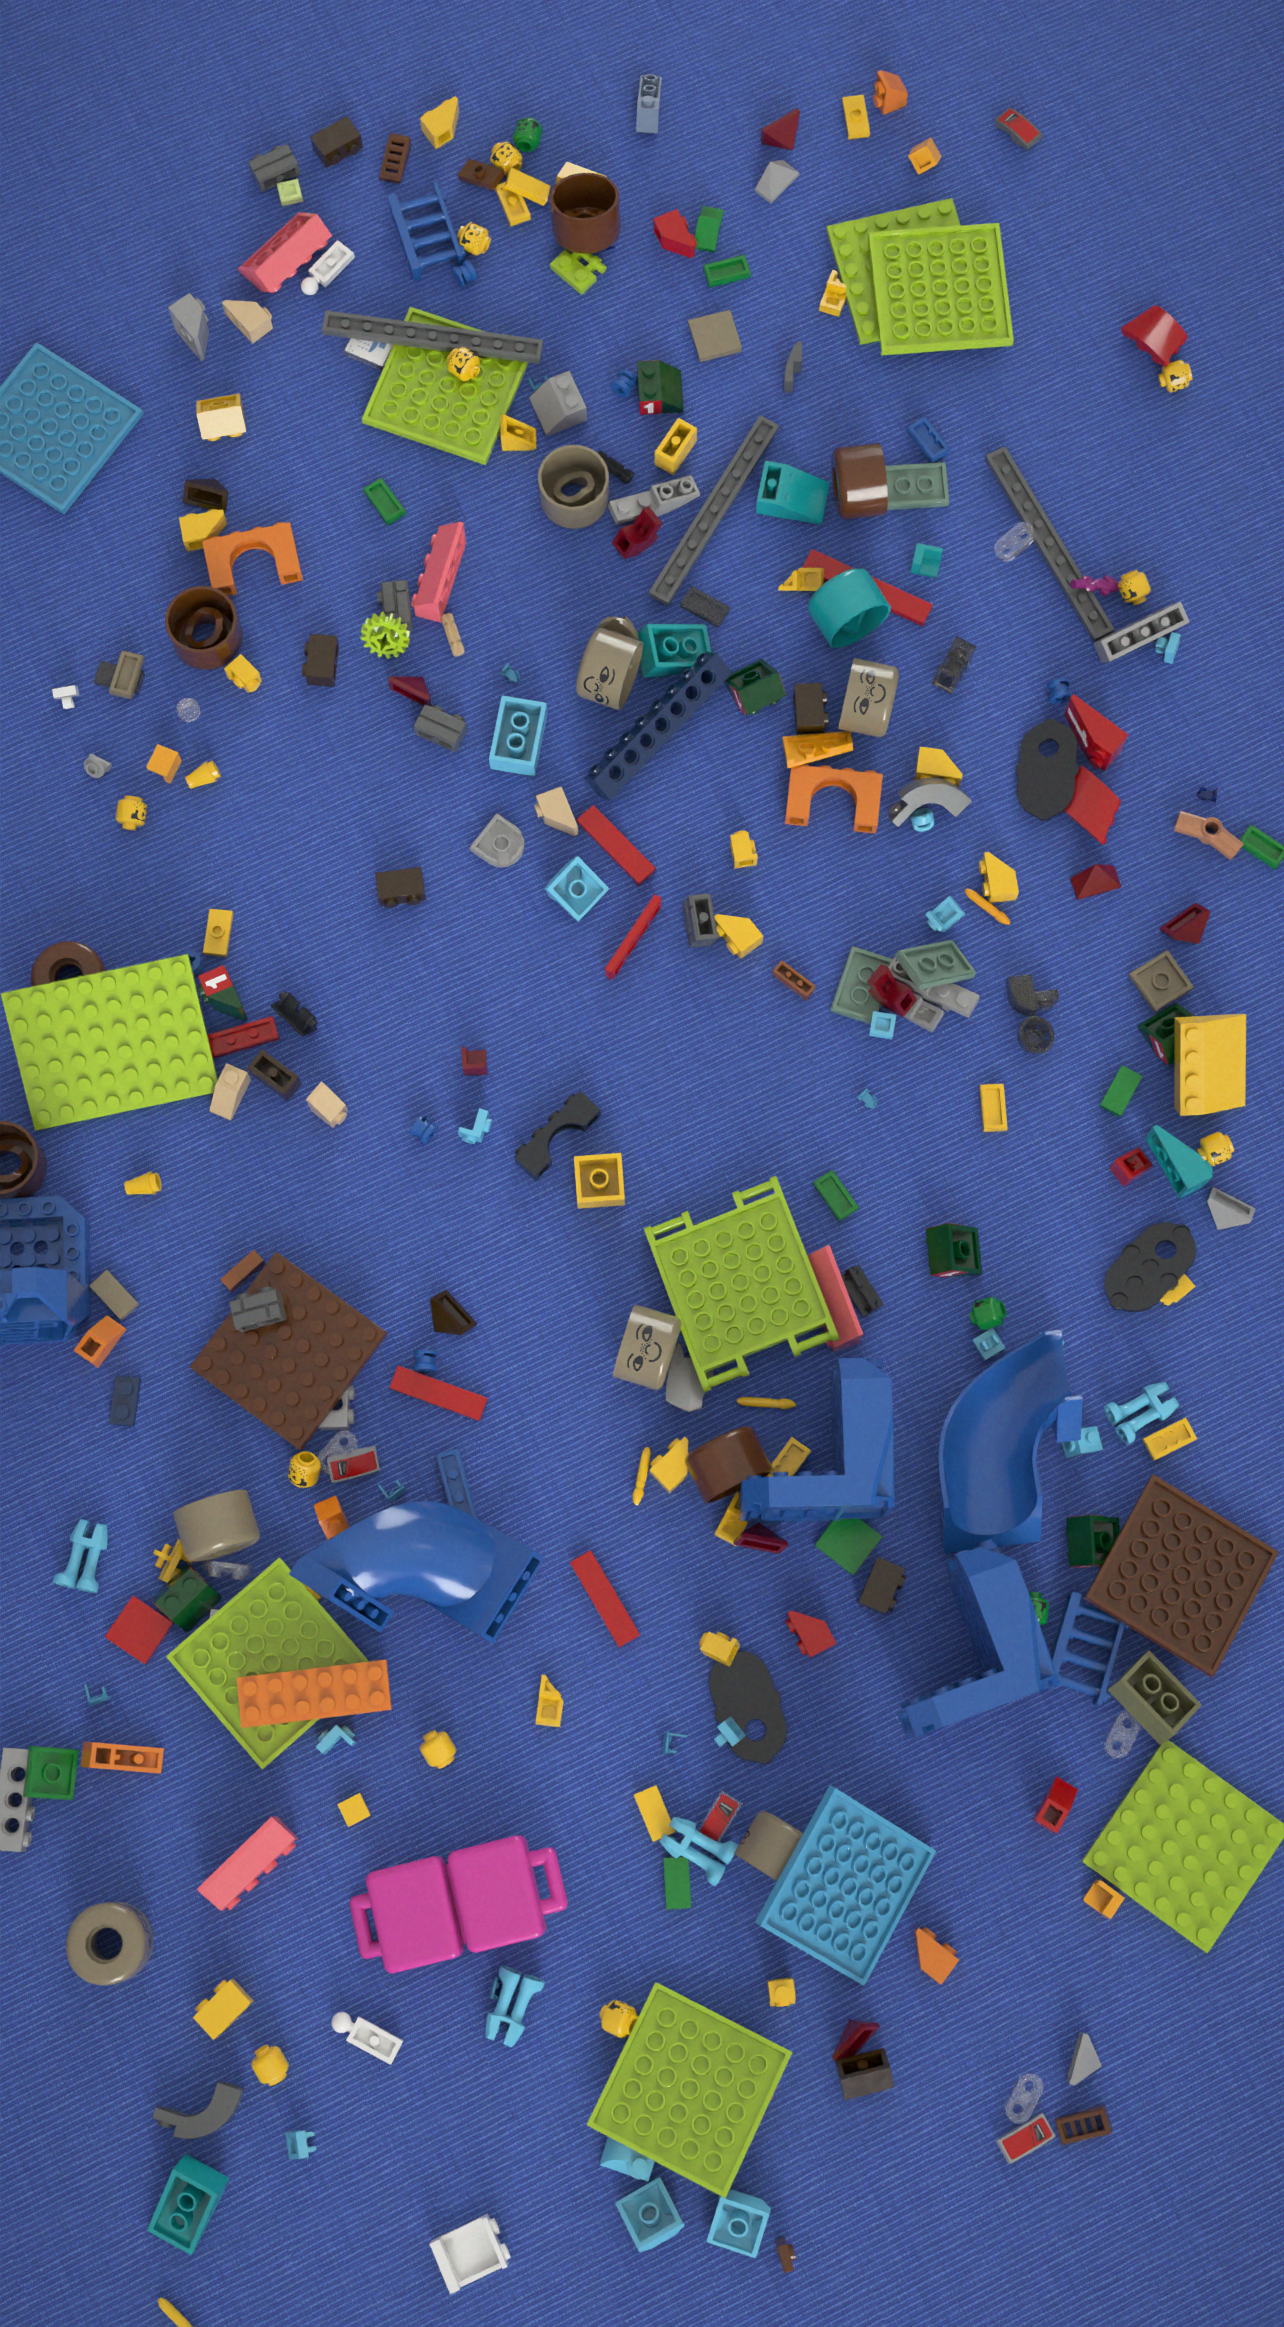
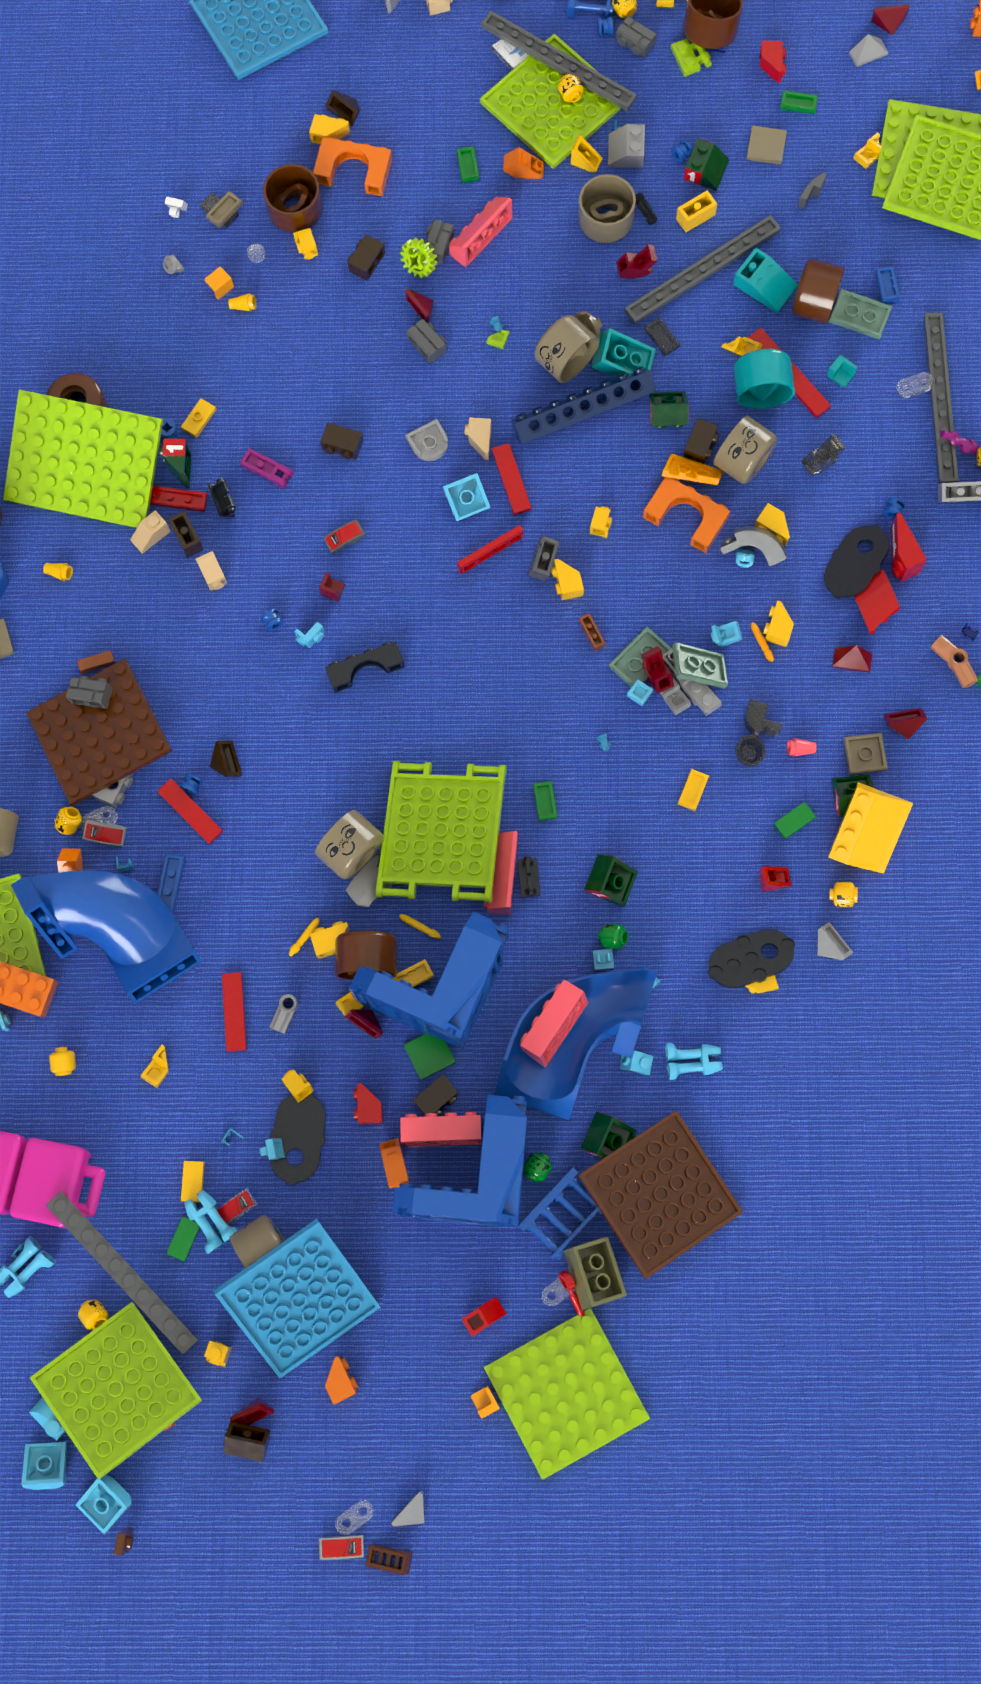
camera: 30 degrees right, 0 degrees up
yellow head [115,796,147,831] -> none
slope [196,393,246,441] -> none
tan axle [441,613,464,657] -> none
medium azure brick [489,696,548,776] -> none
yellow brick [574,1153,625,1209] -> none
light grey slope [608,475,700,525] -> none
green slope [695,206,724,253] -> none
yellow plate [842,95,870,139] -> none
yellow plate [1142,1418,1197,1461] -> none
teal slope [1145,1125,1213,1199] -> none
none -> dark grey plate [46,1191,197,1354]
none -> magenta plate [240,448,294,489]
none -> light grey piece [269,994,299,1034]
none -> slope [323,519,366,554]
none -> orange slope [379,1138,409,1189]
none -> coral slope [400,1112,482,1147]
none -> lime tile [486,330,510,349]
none -> orange slope [503,147,544,179]
none -> coral slope [520,980,588,1068]
none -> red piece [558,1270,585,1317]
none -> dark grey brick [616,16,657,58]
none -> coral cone [787,738,816,757]

